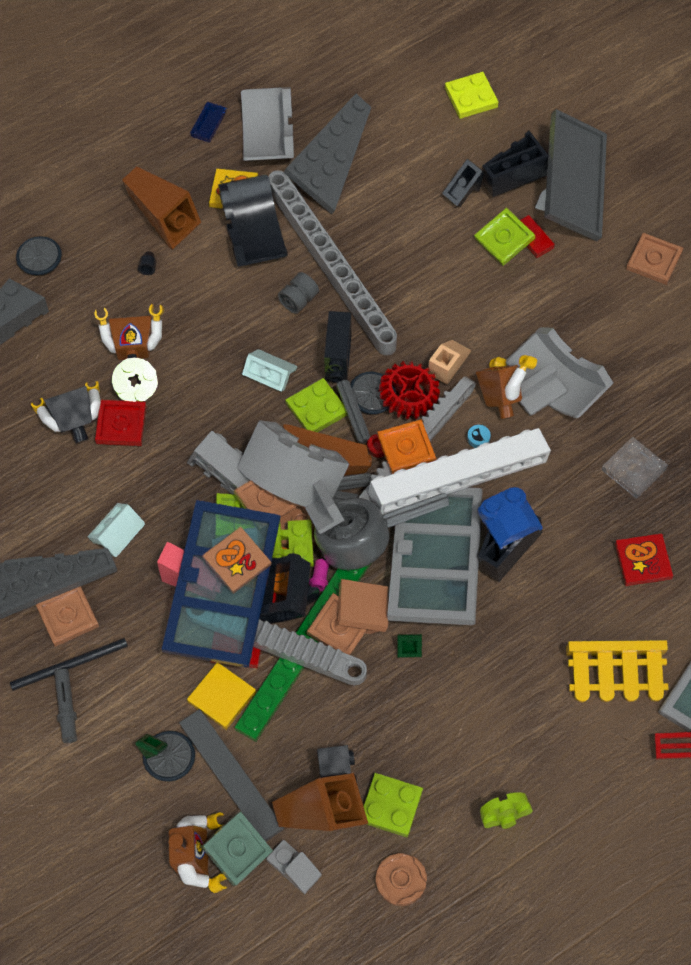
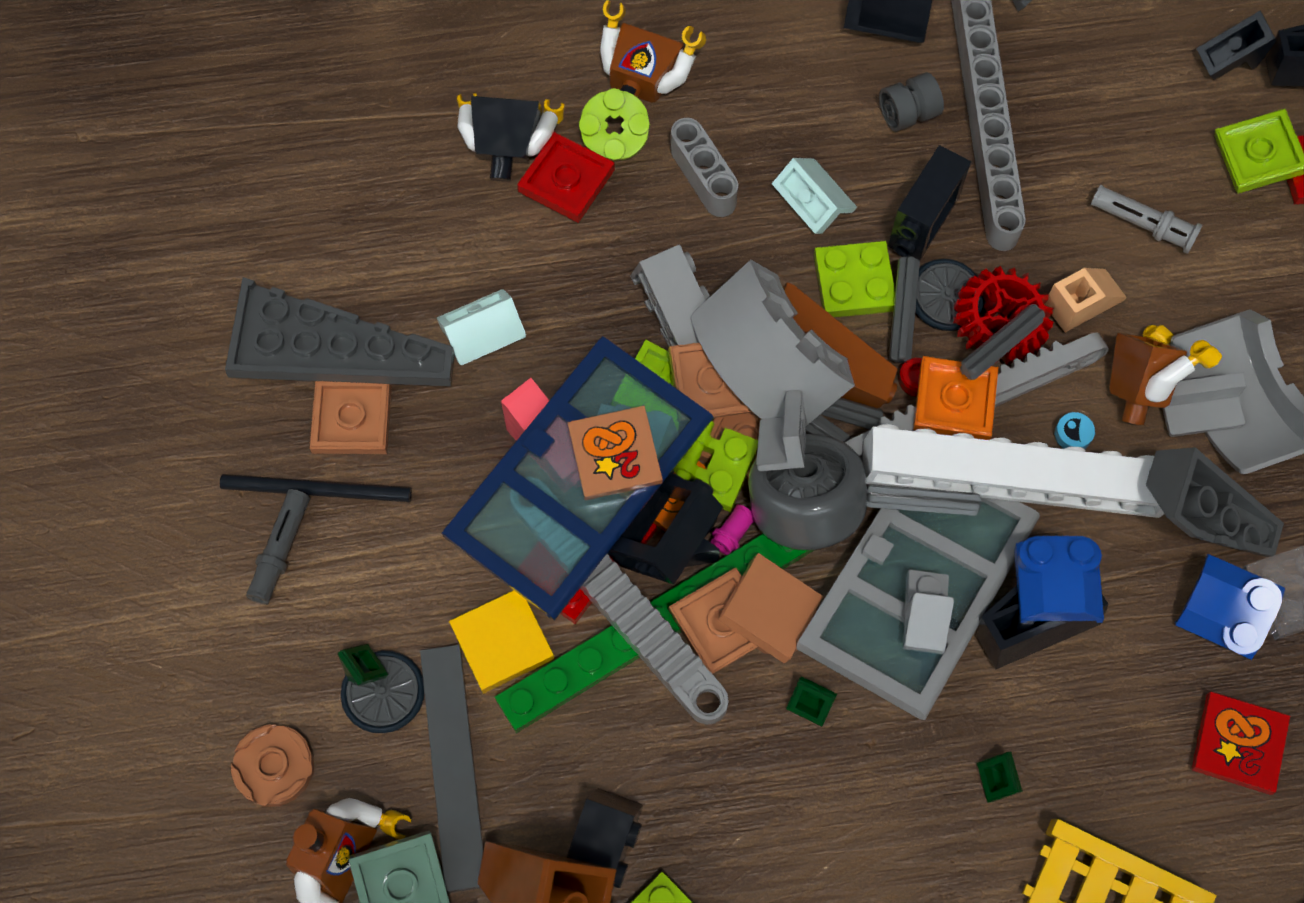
camera: 25 degrees right, 5 degrees up
none -> nougat tile [231,724,314,807]
none -> light grey beam [671,118,738,217]
none -> light grey slope [903,569,954,654]
none -> dark grey axle [960,304,1045,380]
none -> dark green slope [977,752,1023,803]
none -> light grey pin [1091,185,1203,254]
none -> dark grey wedge [1145,447,1284,557]
none -> blue slope [1174,554,1285,660]

